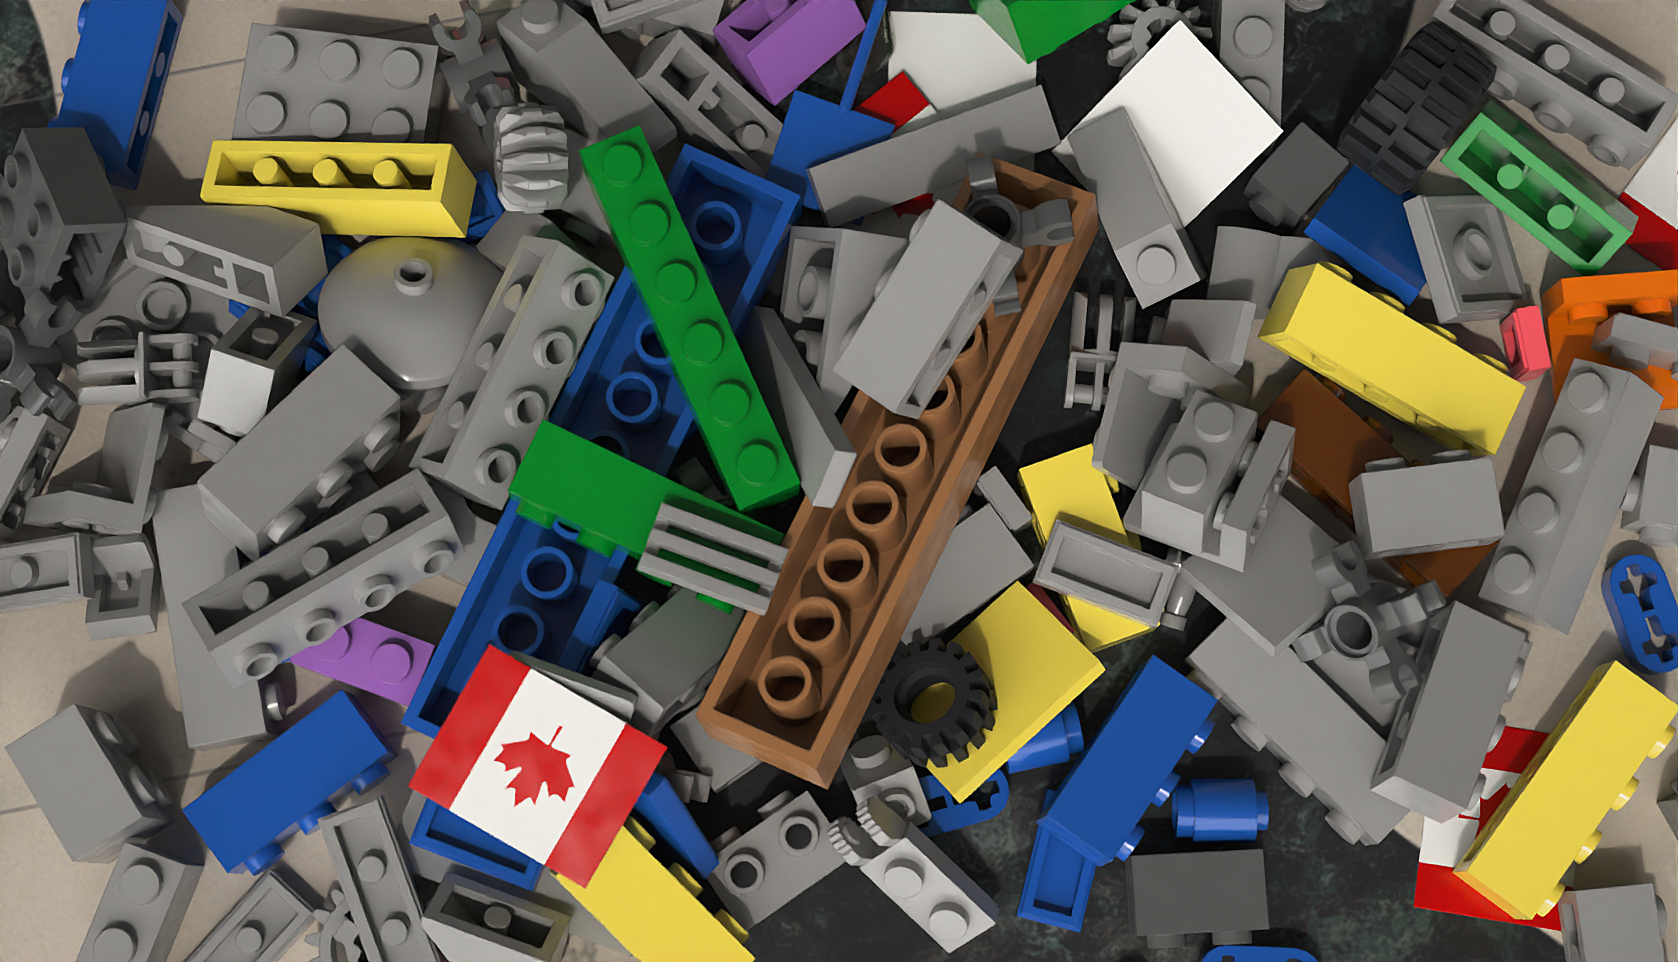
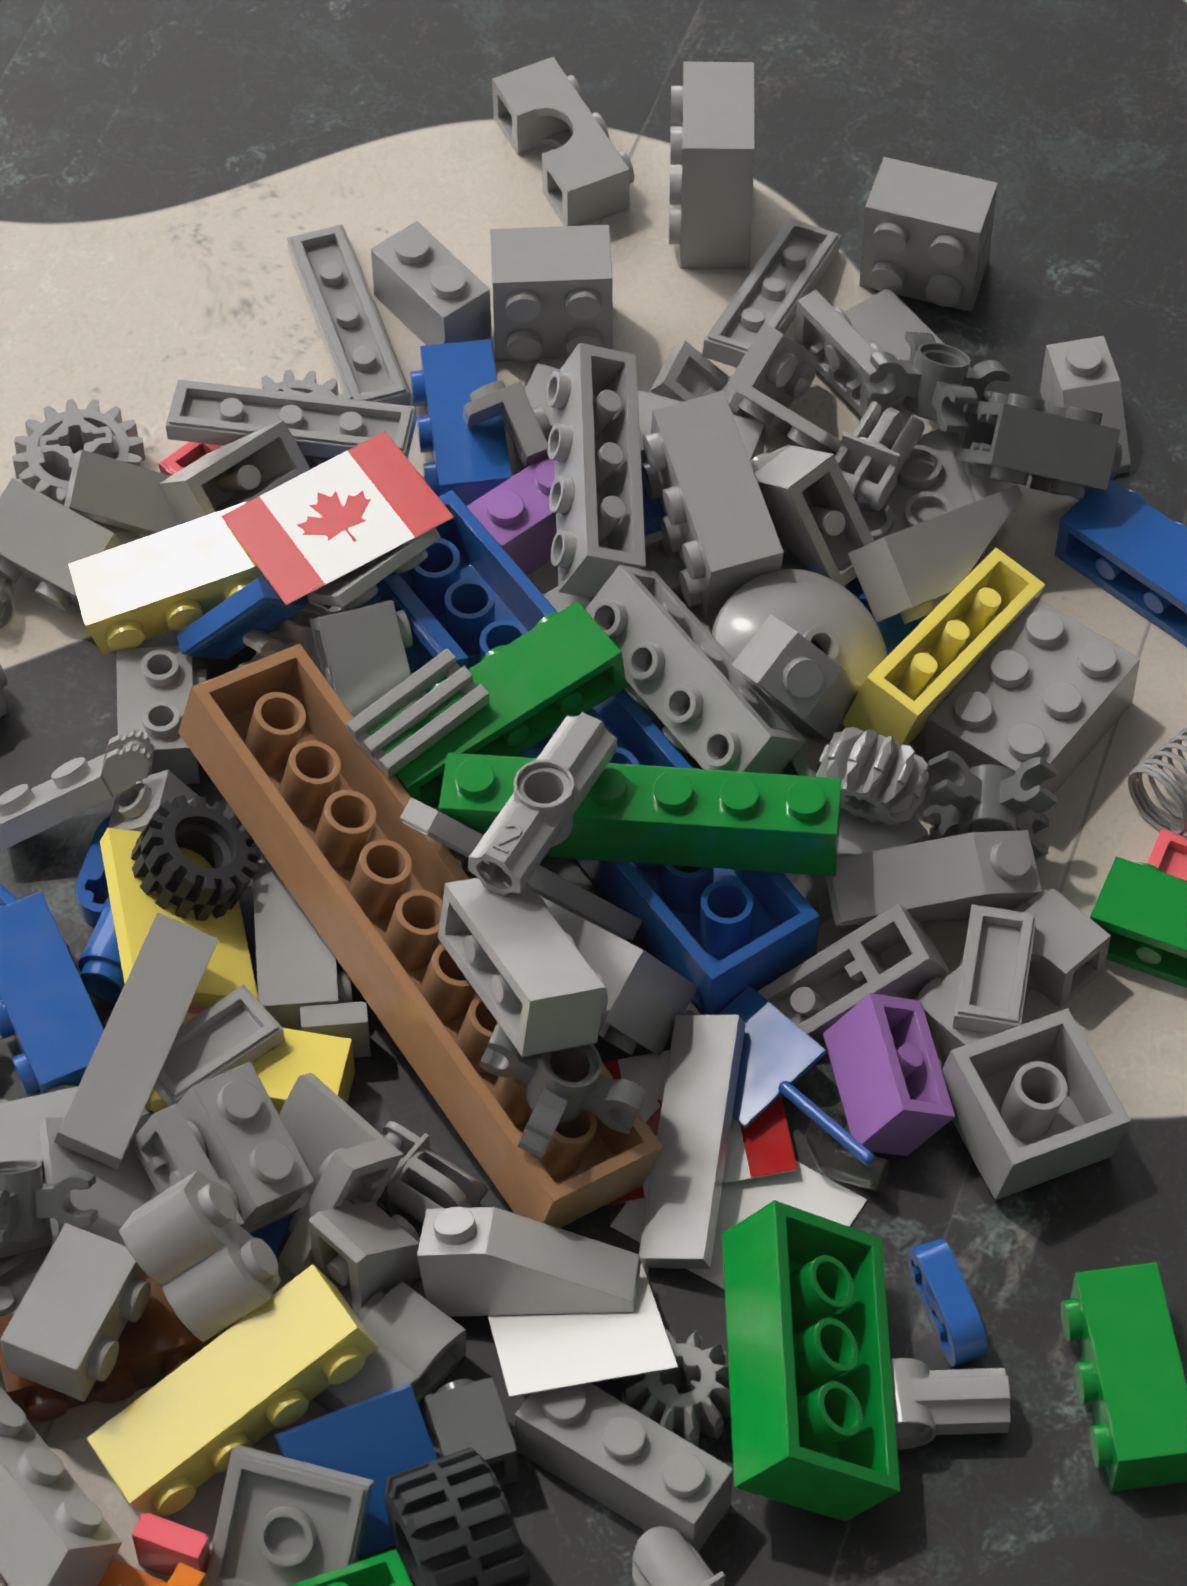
camera: 120 degrees right, 25 degrees down
none -> light grey tile [54,912,219,1169]
none -> light grey brick [119,1170,281,1342]
none -> light grey bracket [462,381,552,469]
none -> light grey piece [468,712,617,897]
none -> light grey slope [732,614,862,740]

